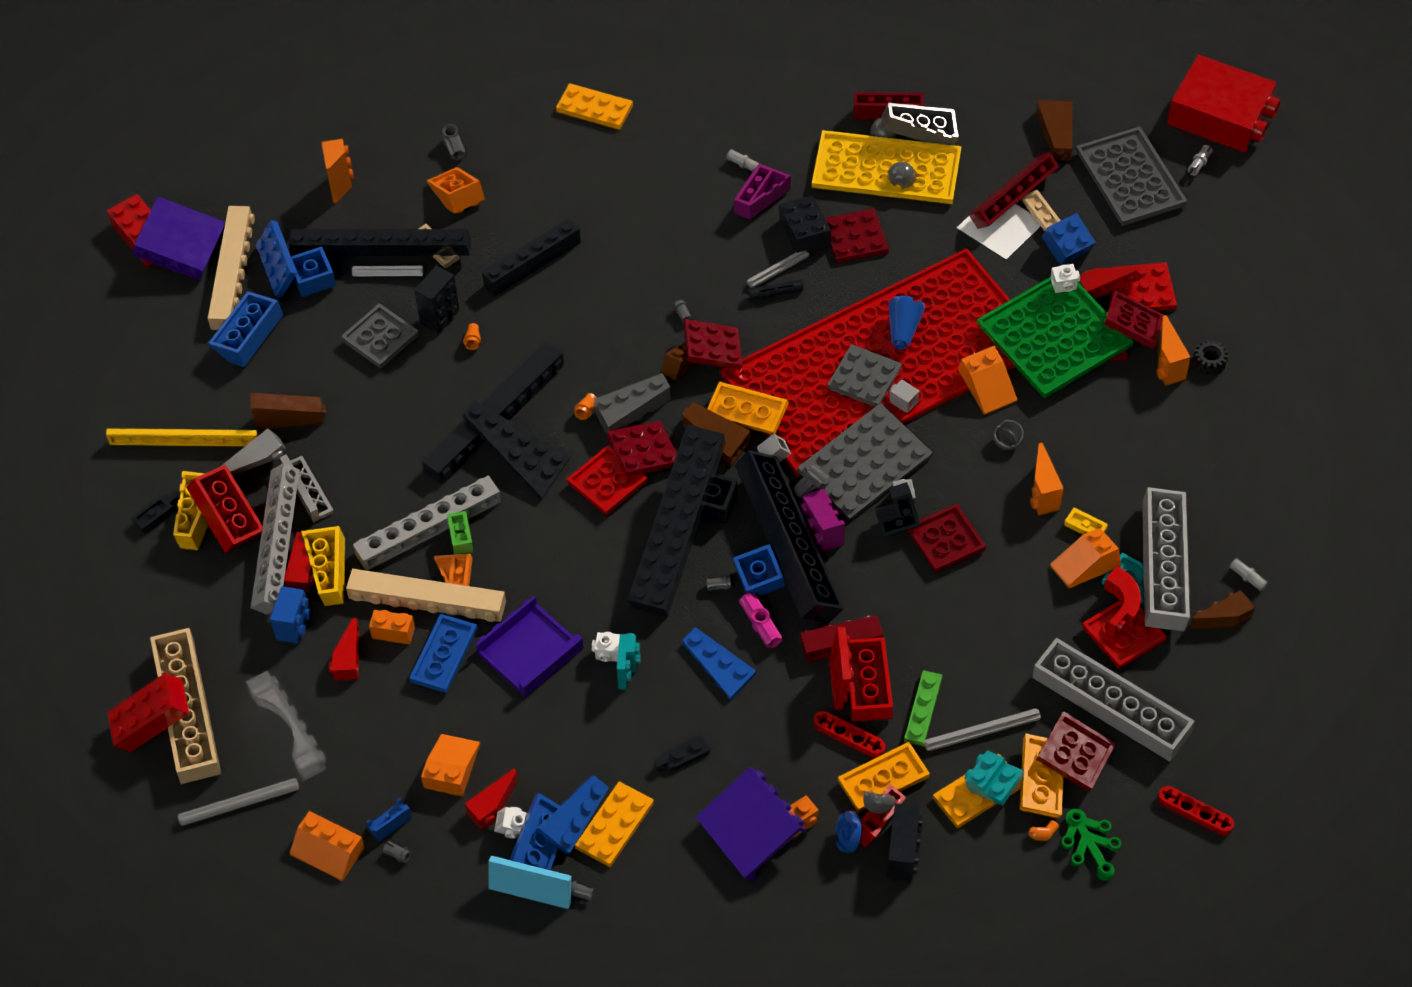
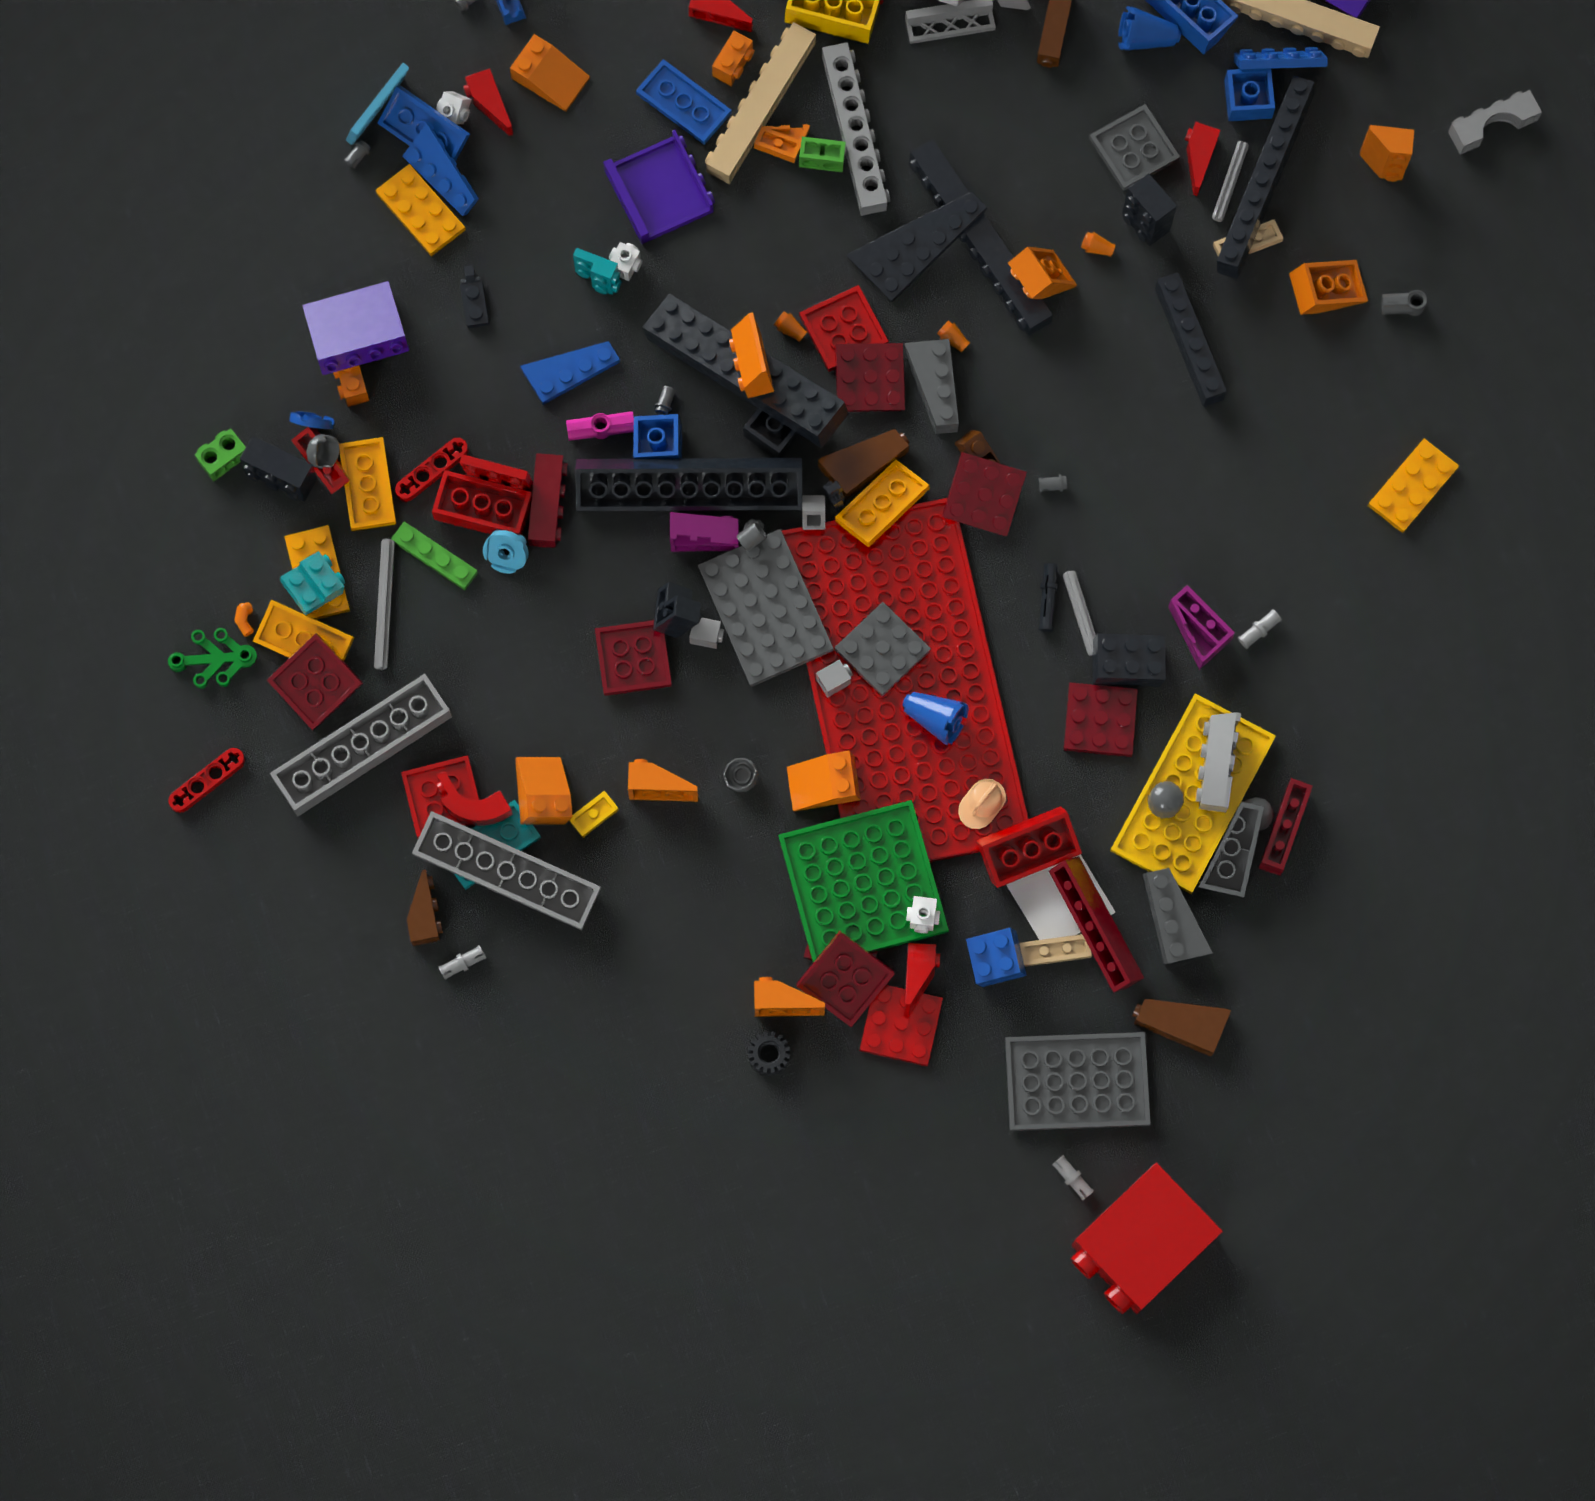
camera: 105 degrees right, 20 degrees up
none -> bright green brick [194,428,246,482]
none -> medium azure plate [483,530,529,574]
none -> orange slope [729,312,774,398]
none -> orange cone [774,311,807,342]
none -> black hinge [823,481,847,514]
none -> light nougat piece [958,779,1006,829]
none -> red brick [976,806,1082,888]
none -> orange slope [1008,247,1077,300]
none -> blue cone [1118,6,1181,51]
none -> dark grey wedge [1143,868,1213,964]
none -> red slope [1185,122,1221,196]
none -> light grey wedge [1195,712,1241,813]
none -> light grey arch [1448,90,1542,154]

